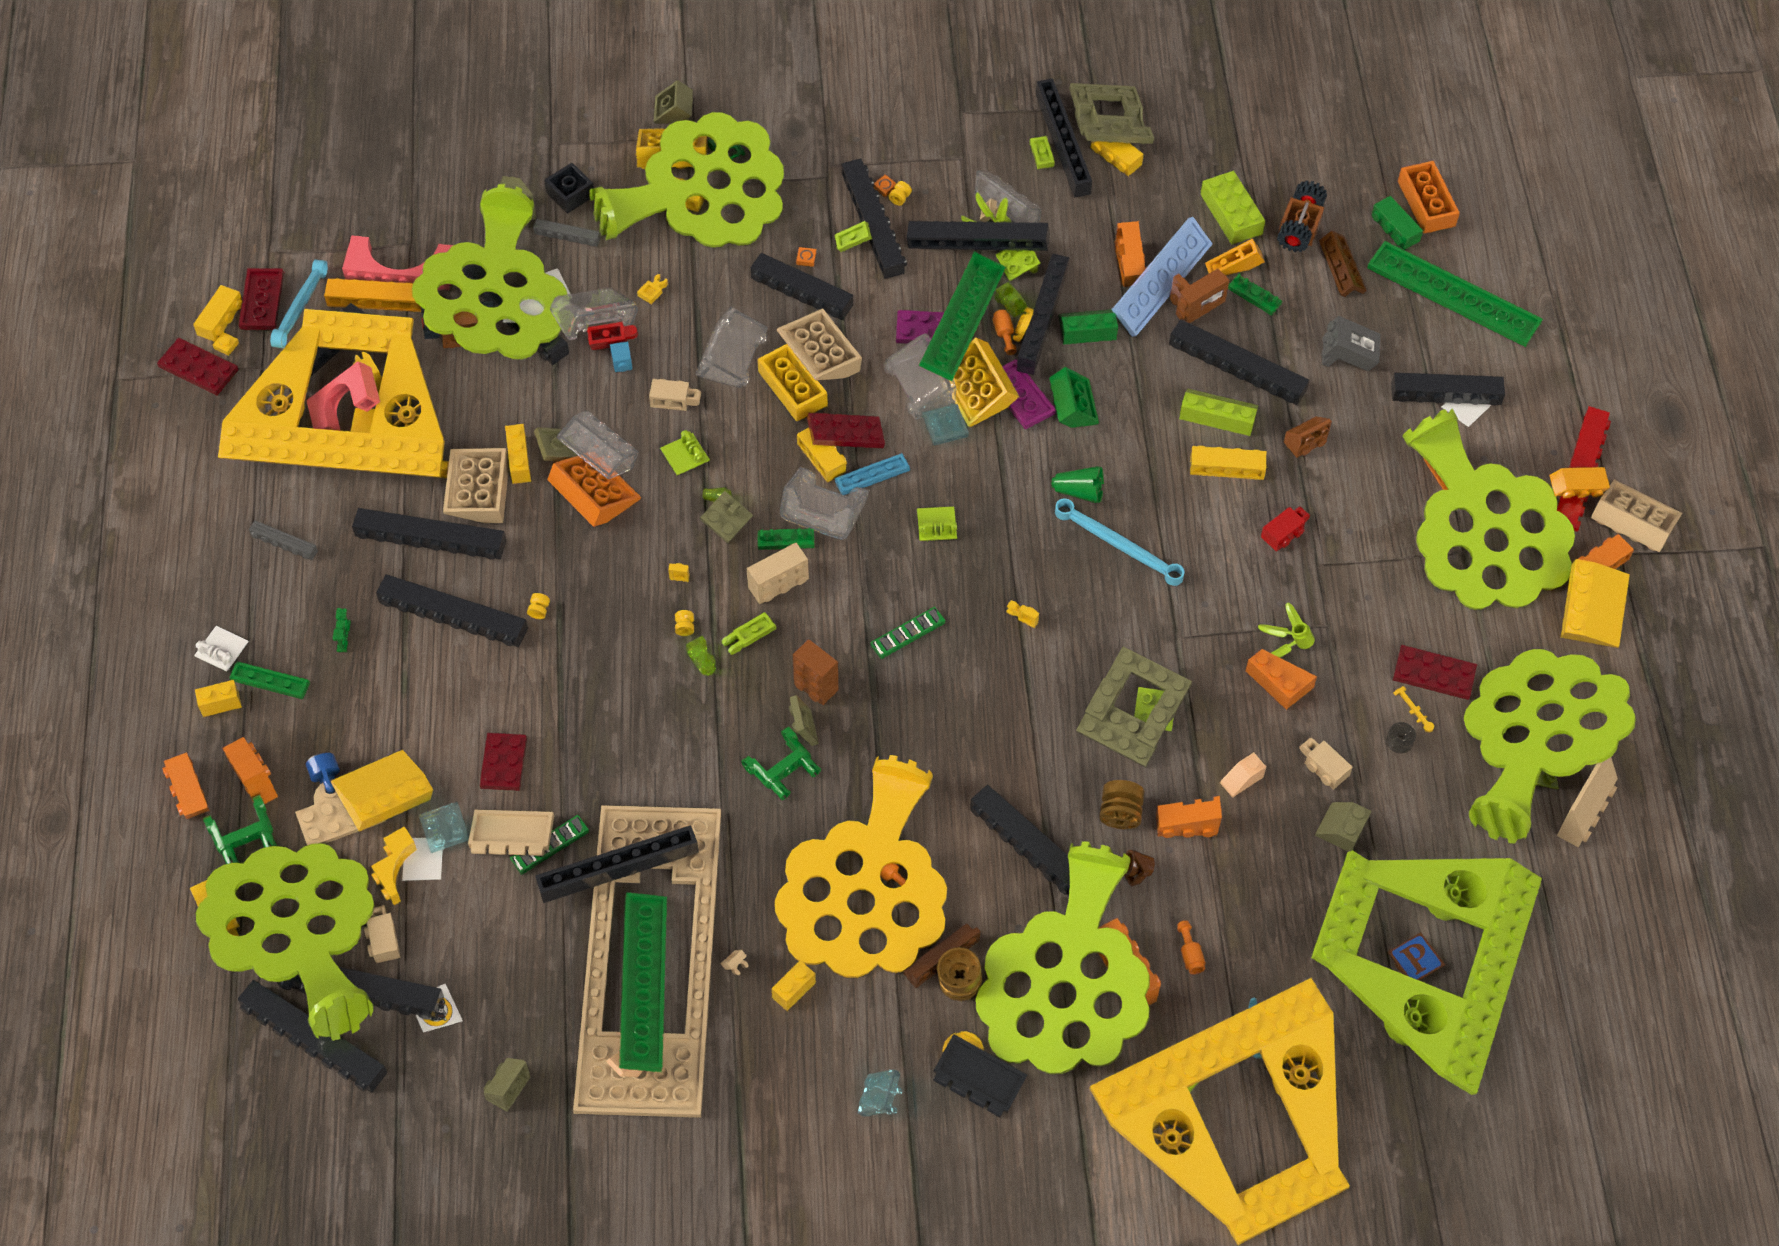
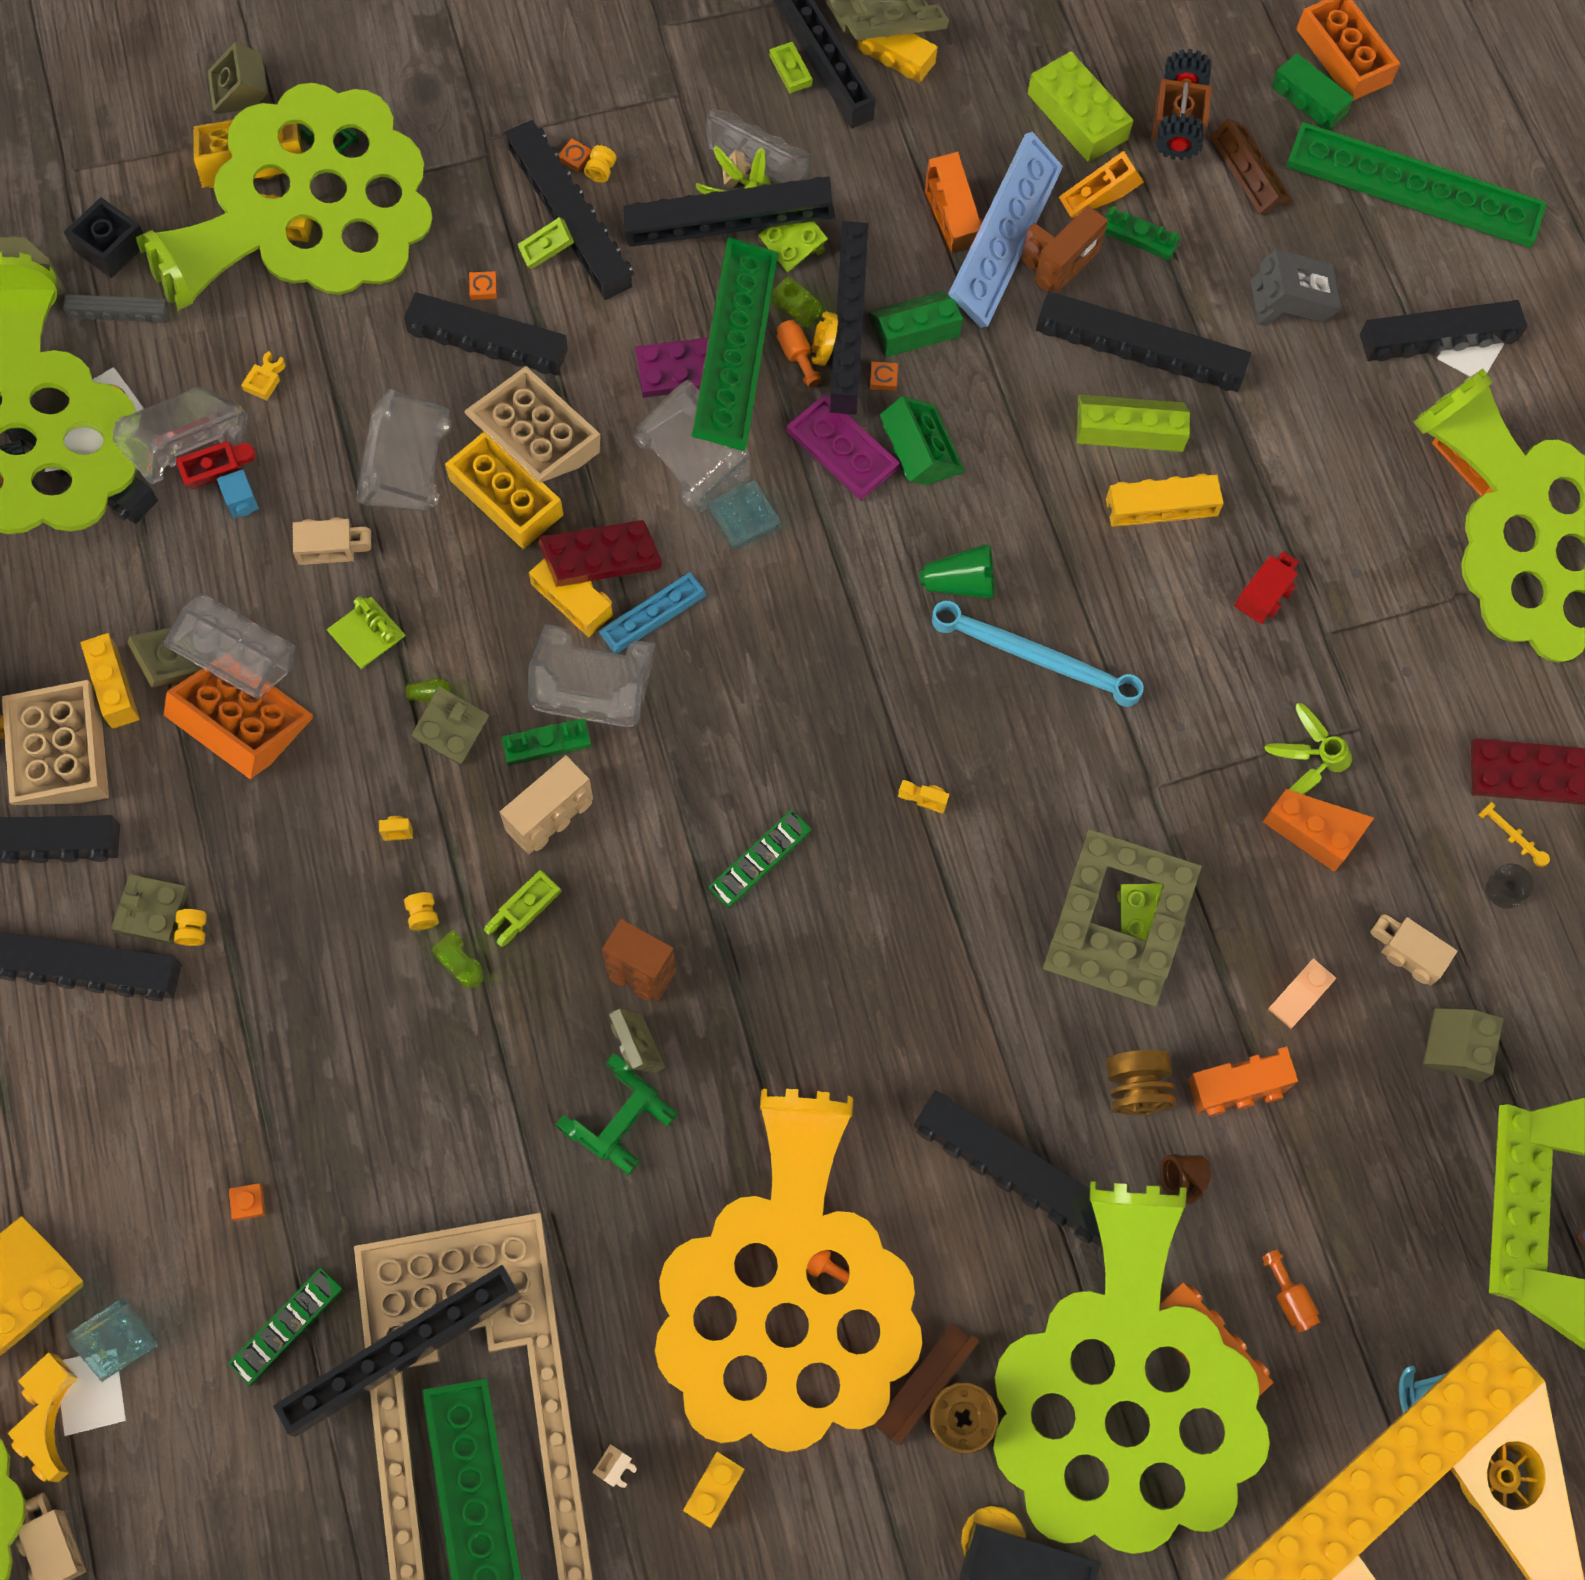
camera: 15 degrees left, 10 degrees up
tan hinge [468,810,554,856] -> none
dark red plate [480,733,527,791] -> none
lime hinge [917,507,957,541] -> none
yellow slope [940,338,1019,427] -> none
dark orange slope [1284,416,1332,458] -> none
none -> olive hinge [111,874,189,945]
none -> orange plate [229,1183,265,1221]
none -> orange tile [870,362,898,391]

